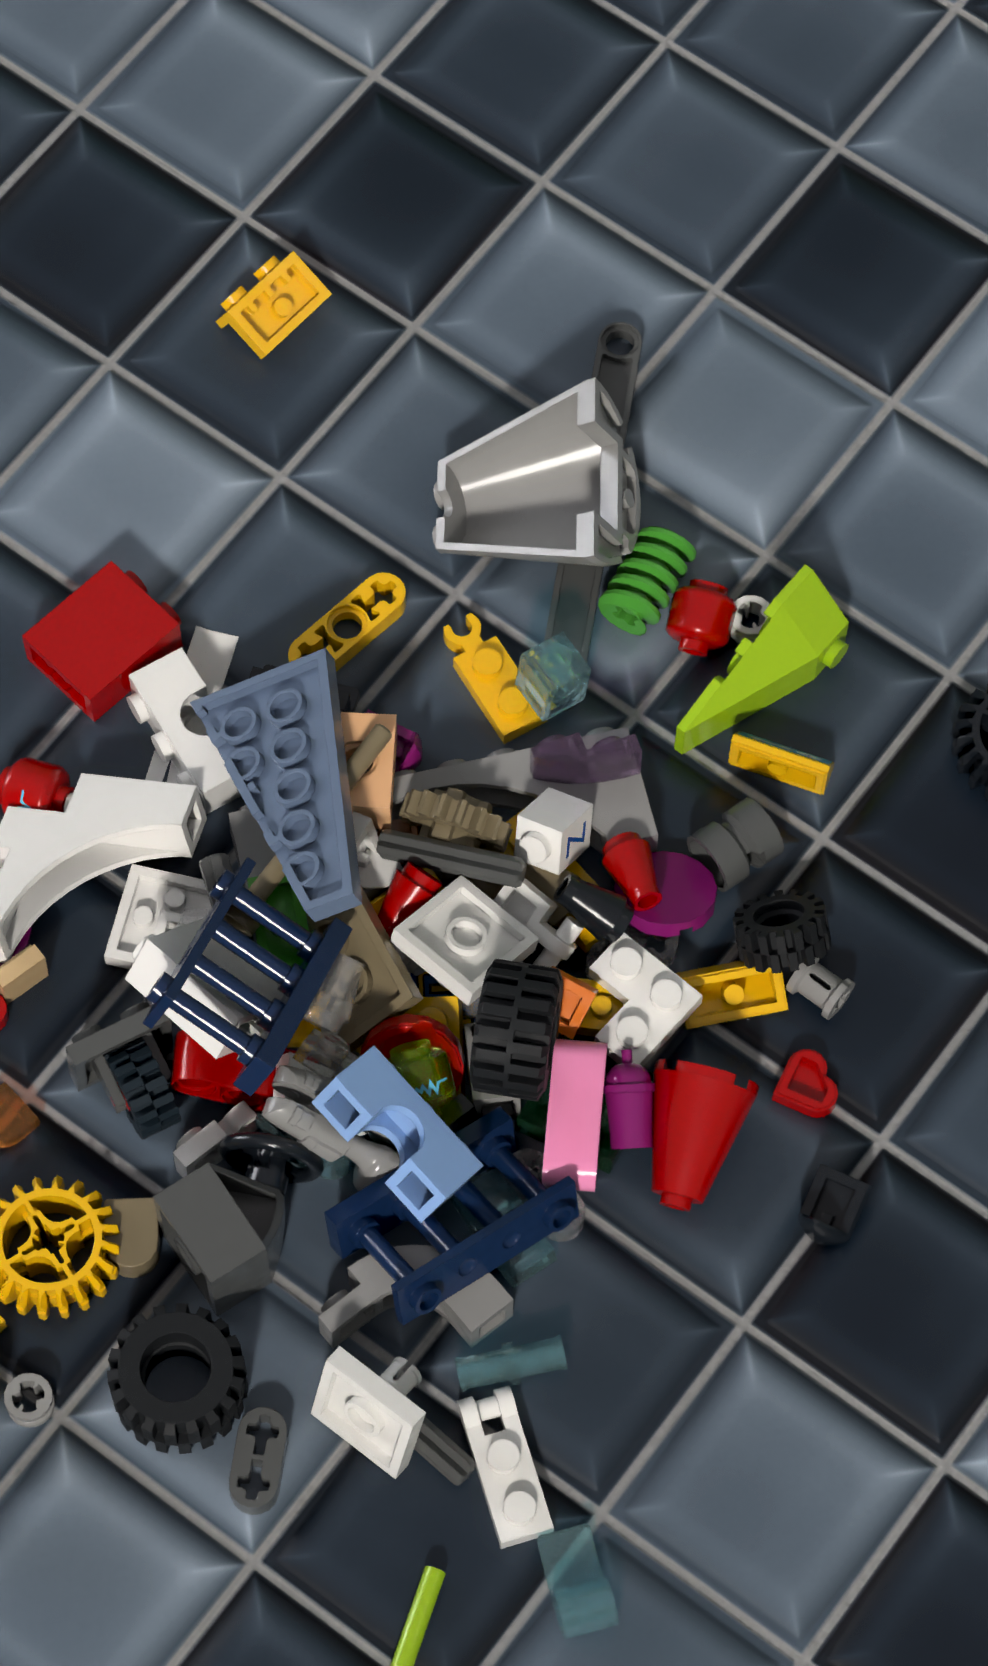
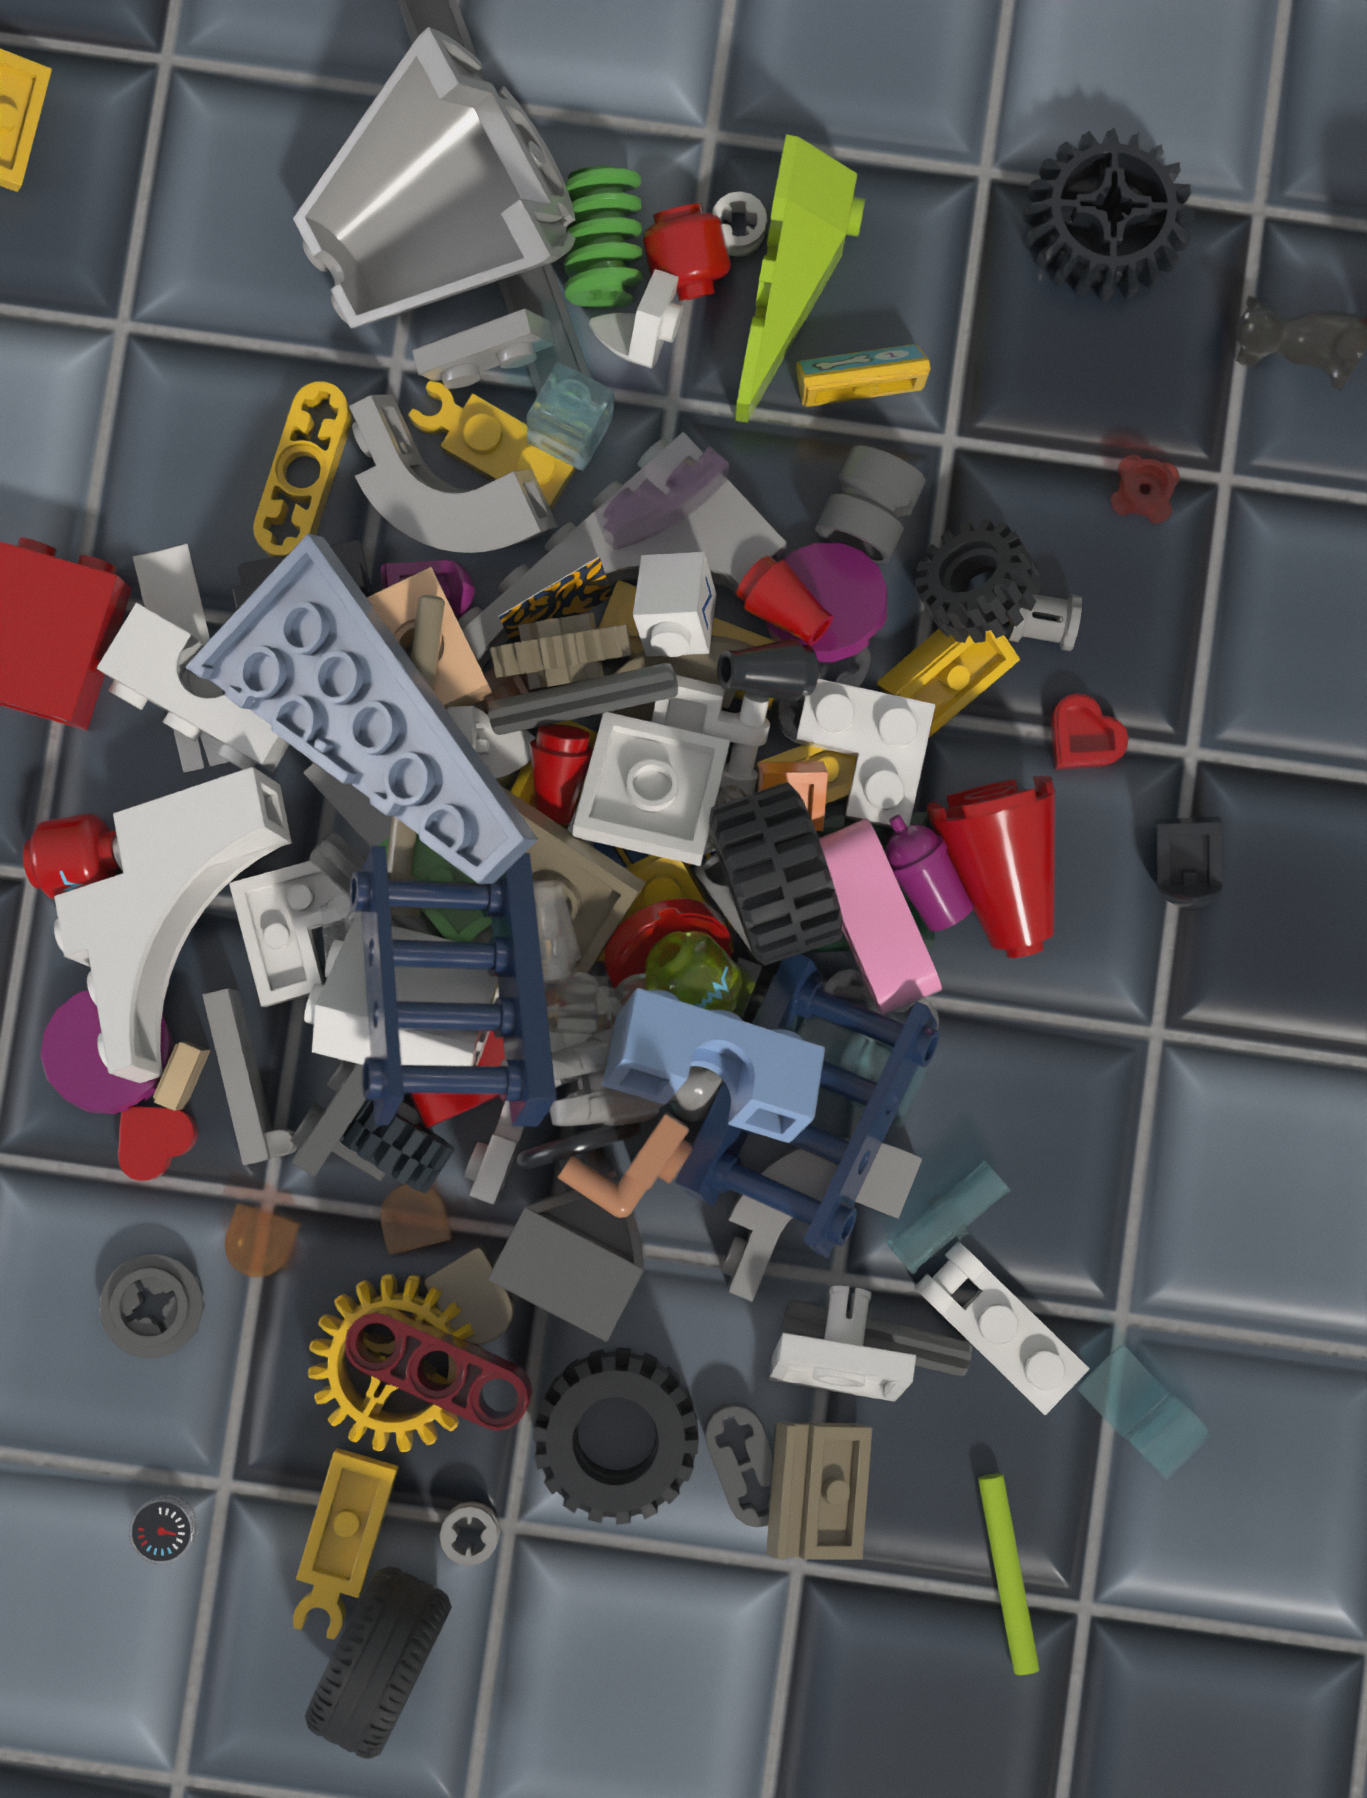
camera: 30 degrees left, 20 degrees up
none -> light grey hinge [202,988,298,1165]
none -> dark red beam [345,1306,532,1431]
none -> light grey arch [349,394,558,553]
none -> clear orange tile [381,1184,453,1255]
none -> light grey plate [412,309,556,389]
none -> sticker [498,556,612,644]
none -> nougat plate [558,1111,692,1218]
none -> white plate [589,269,683,369]
none -> dark tan plate [766,1421,872,1560]
none -> clear red plate [1110,455,1180,524]

